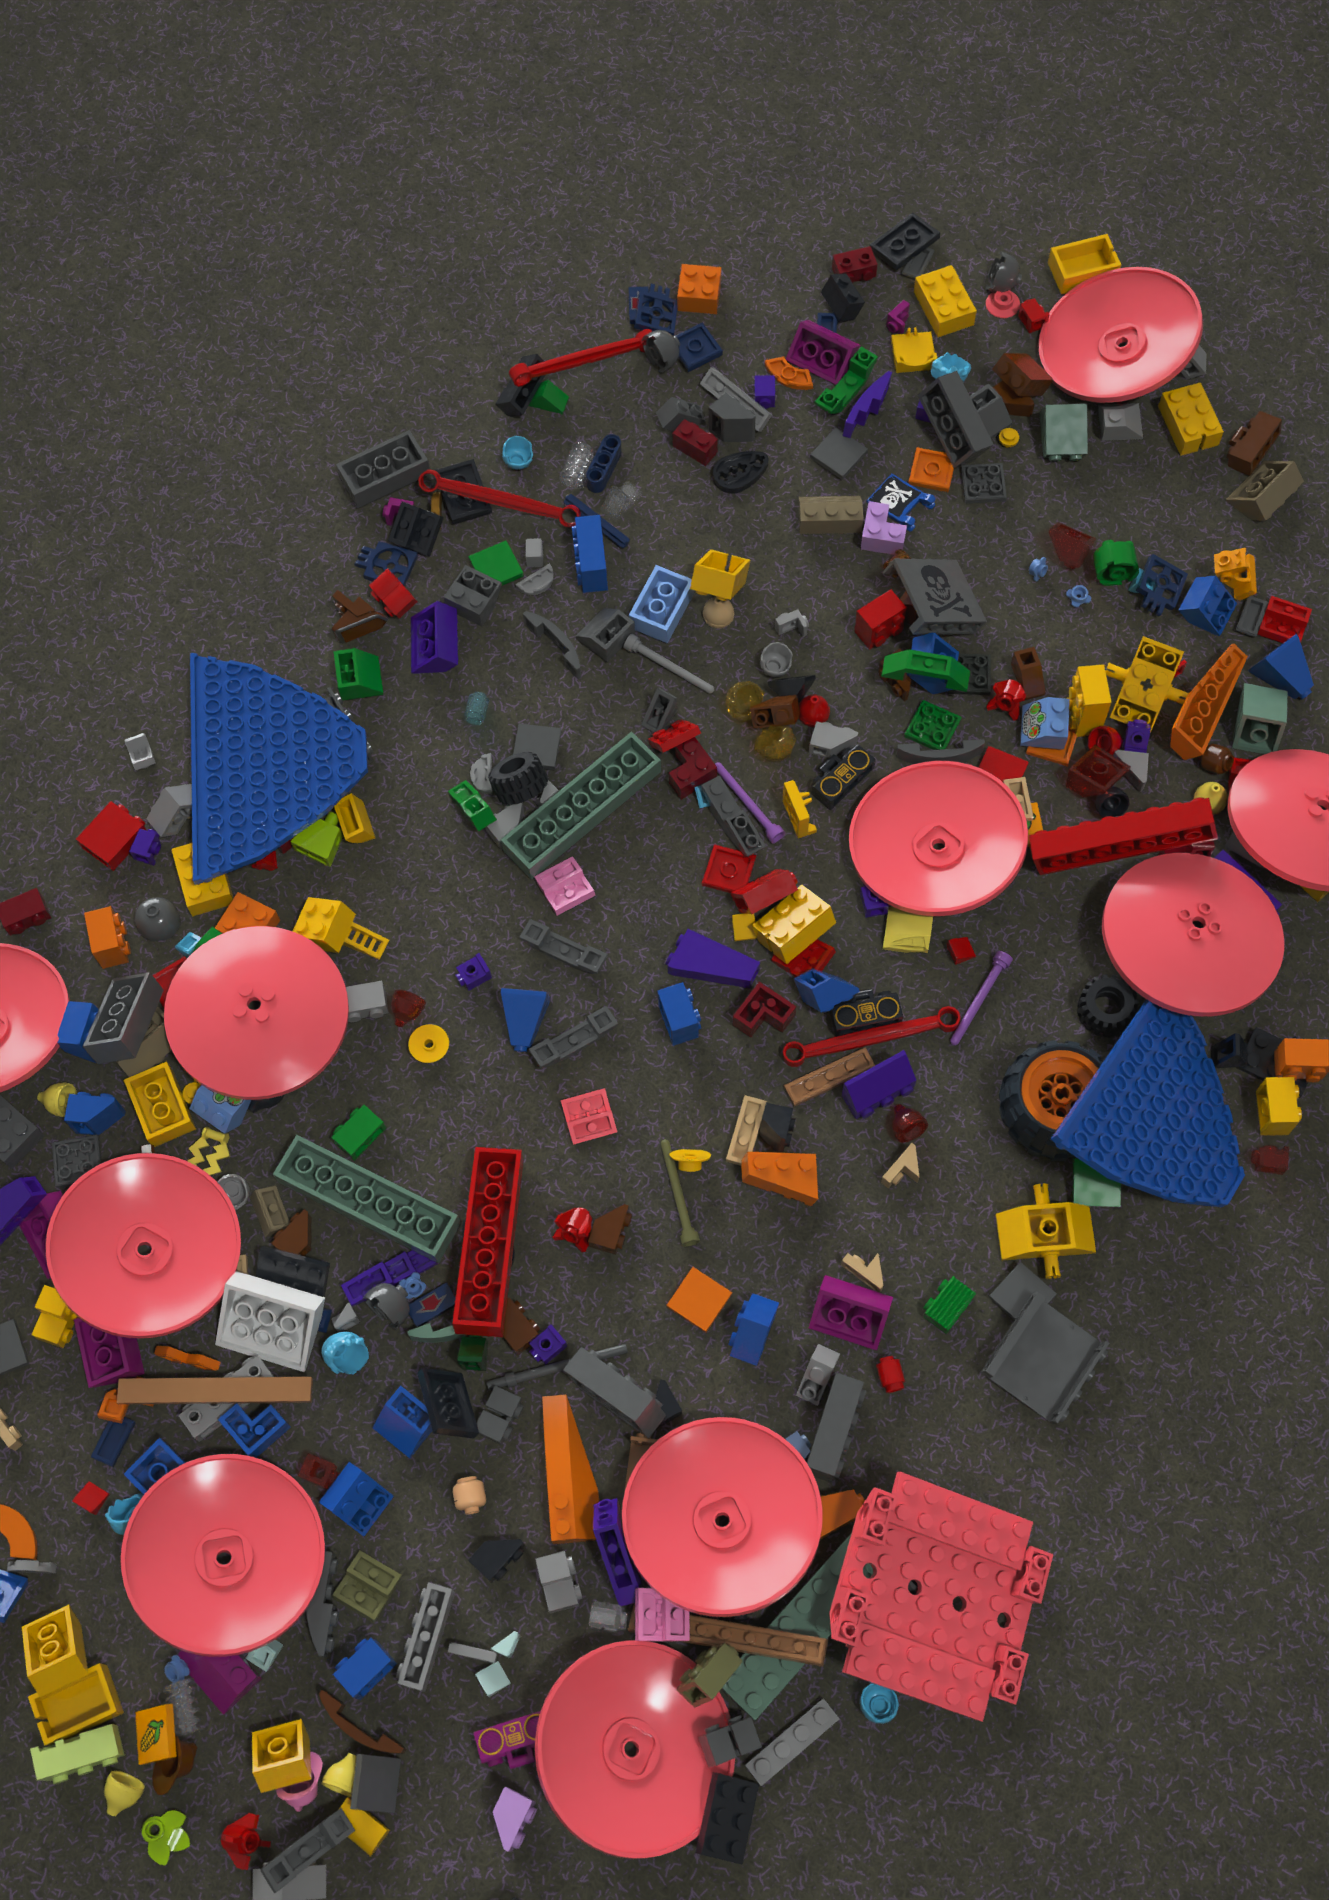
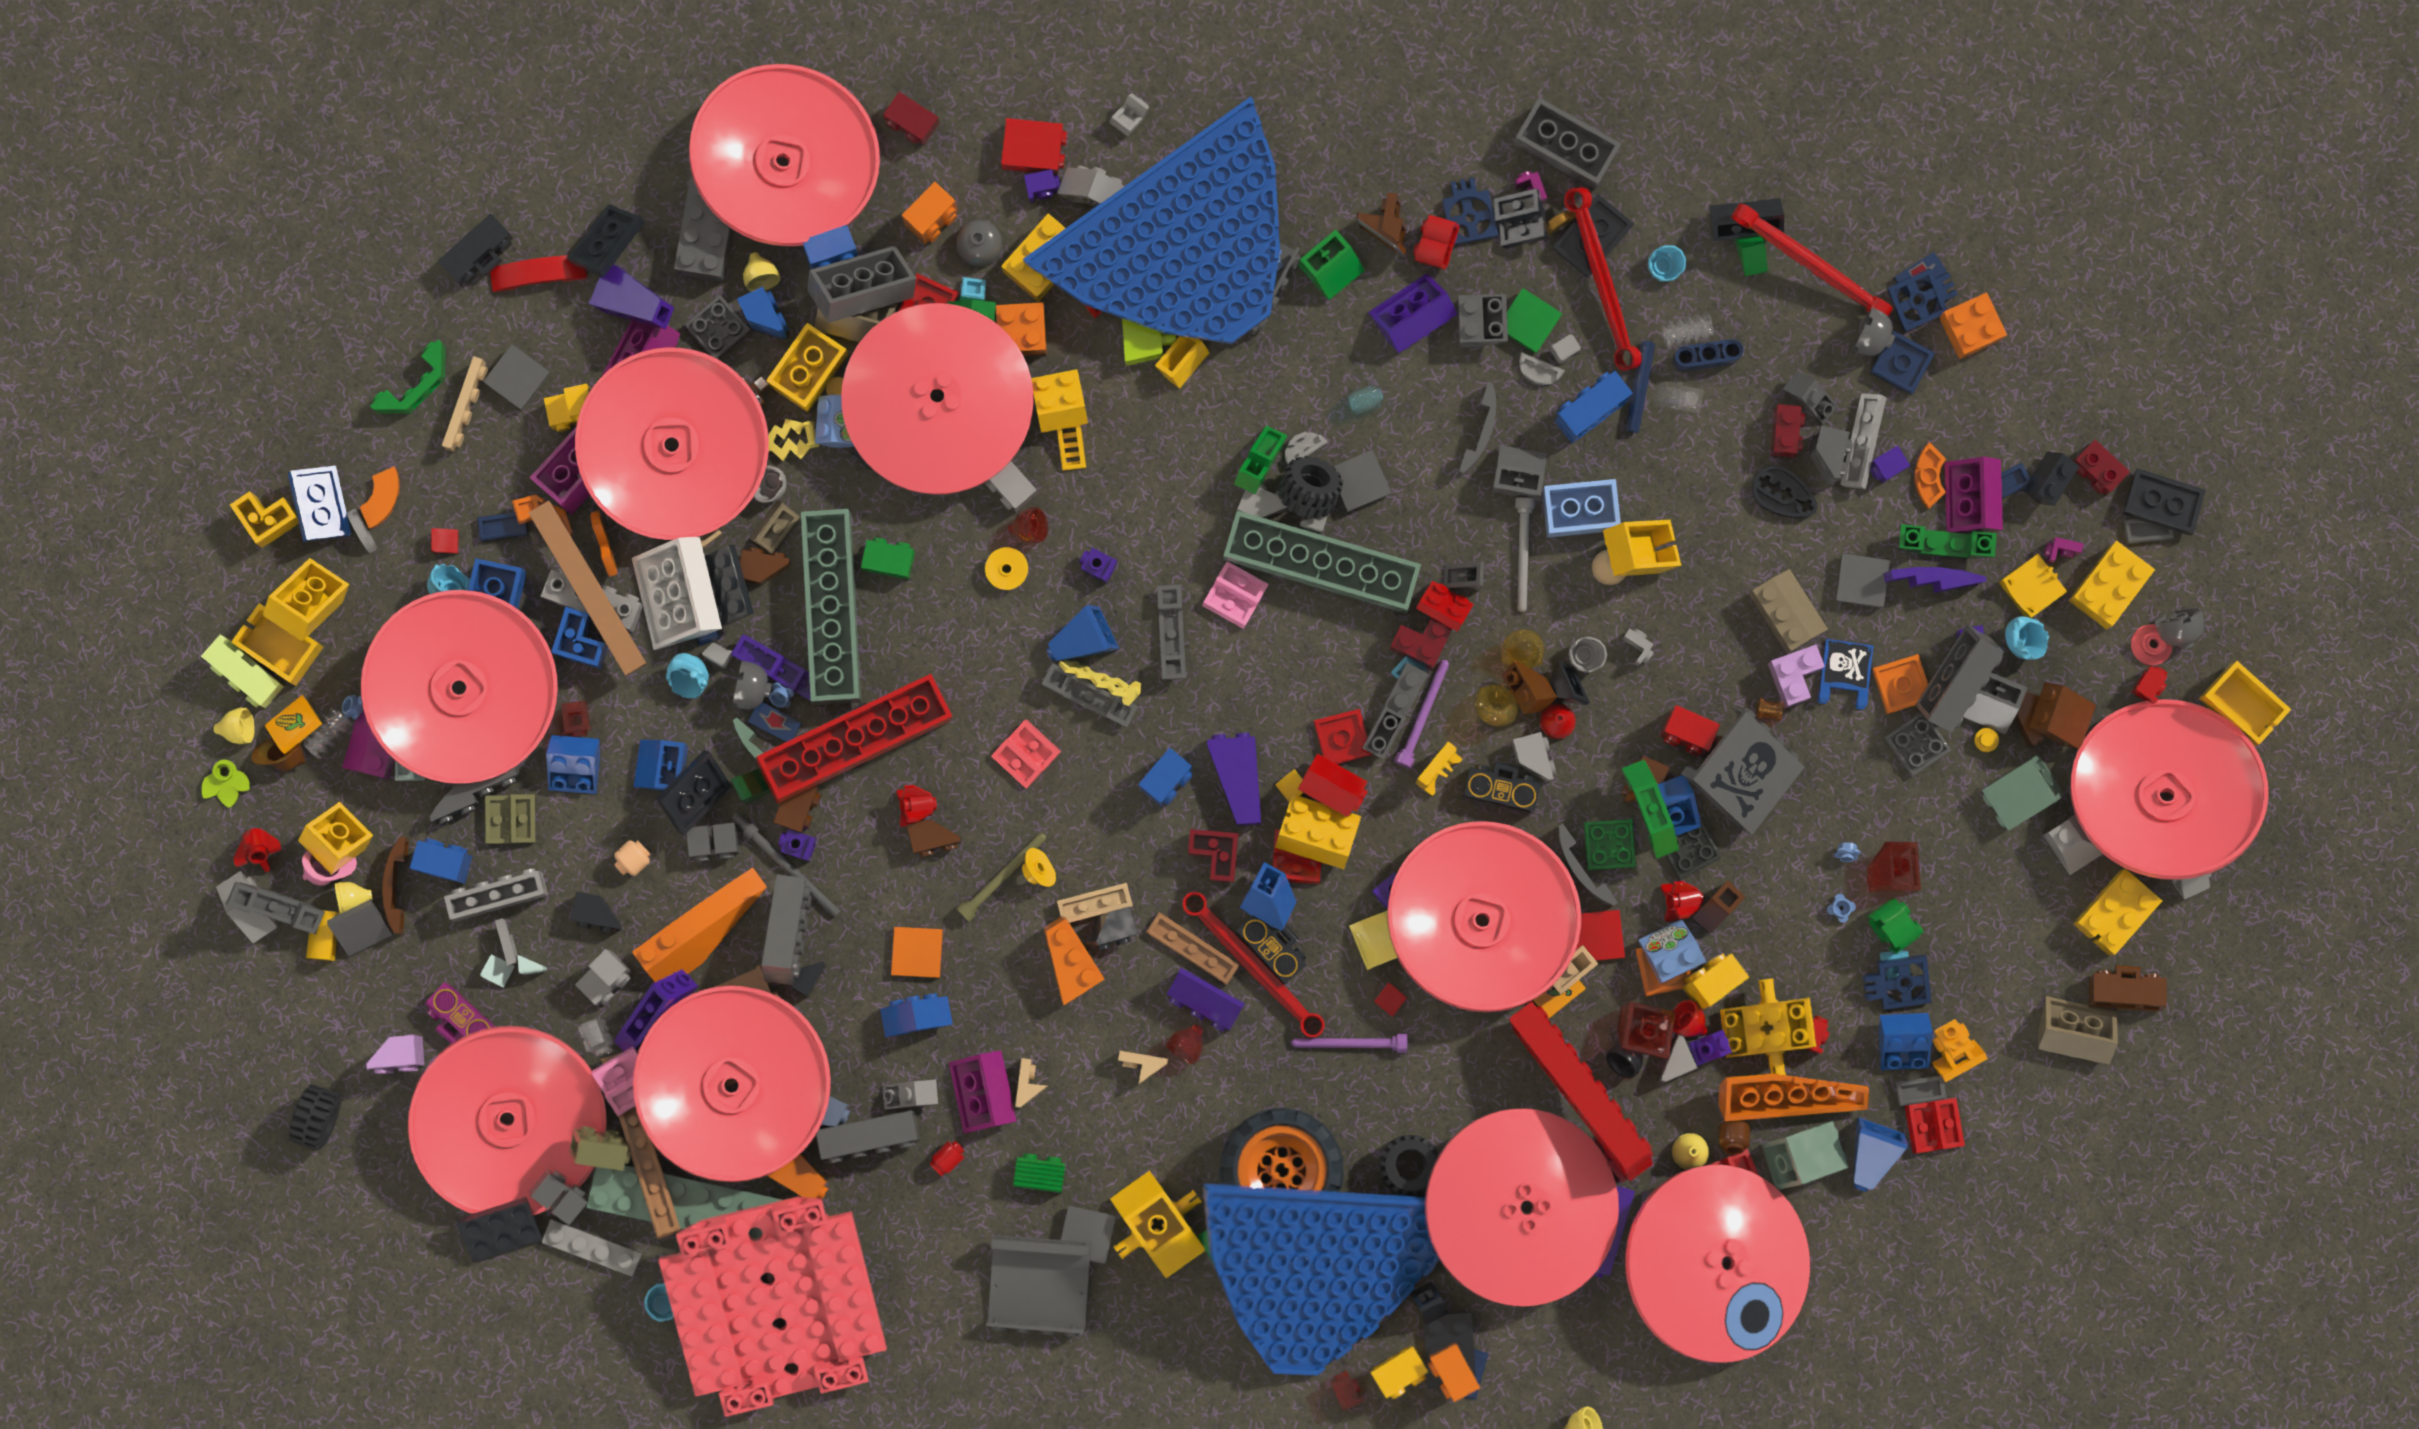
camera: 55 degrees right, 15 degrees up
none -> light yellow piece [1059,660,1141,706]

